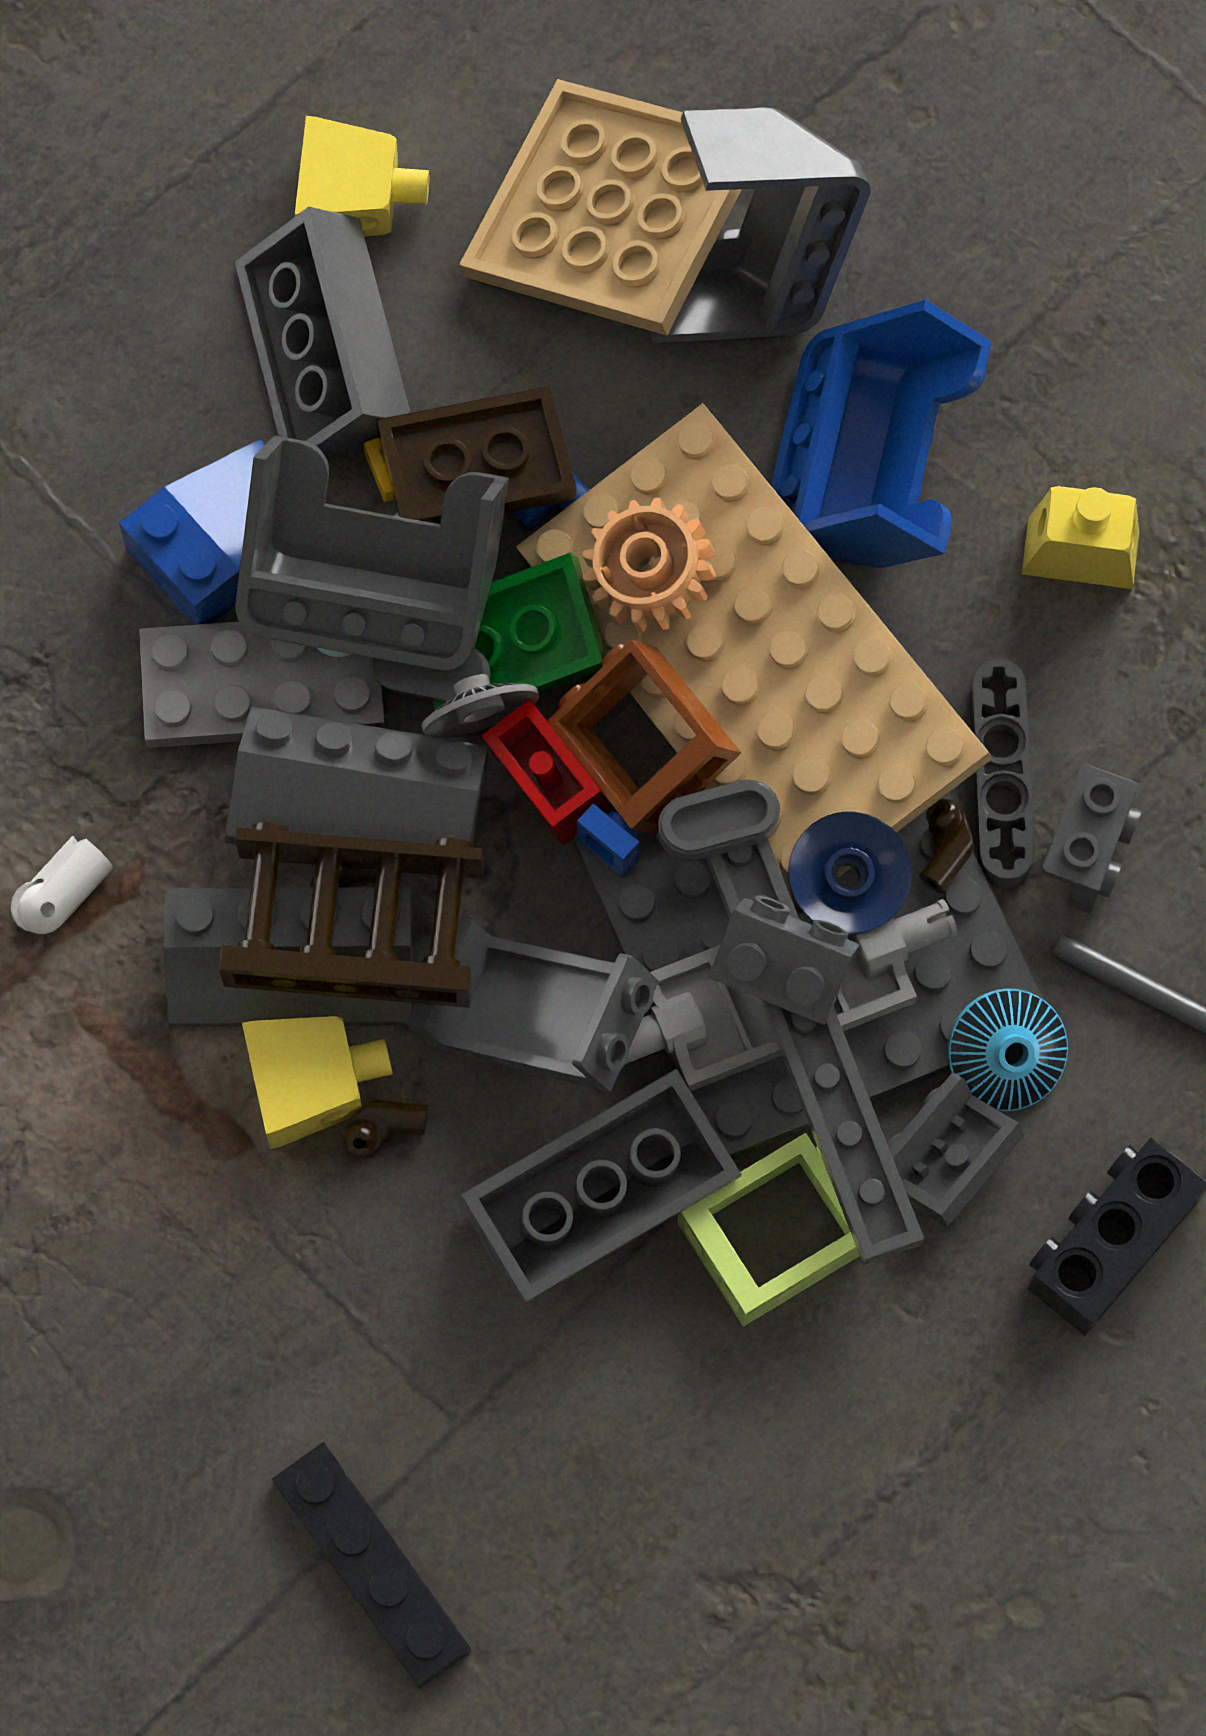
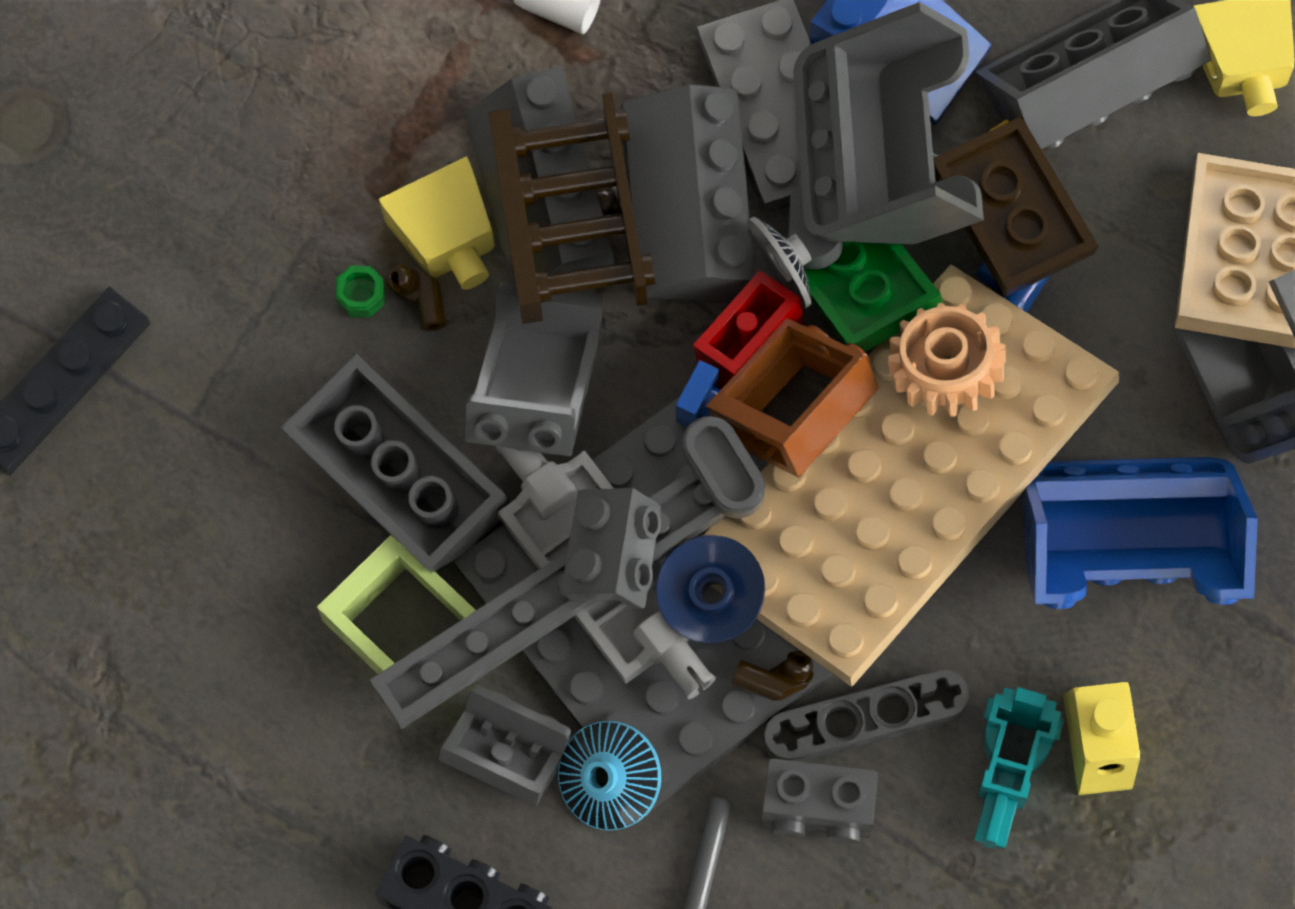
camera: 80 degrees right, 0 degrees up
none -> green tile [335,265,386,318]
none -> teal piece [973,687,1065,850]

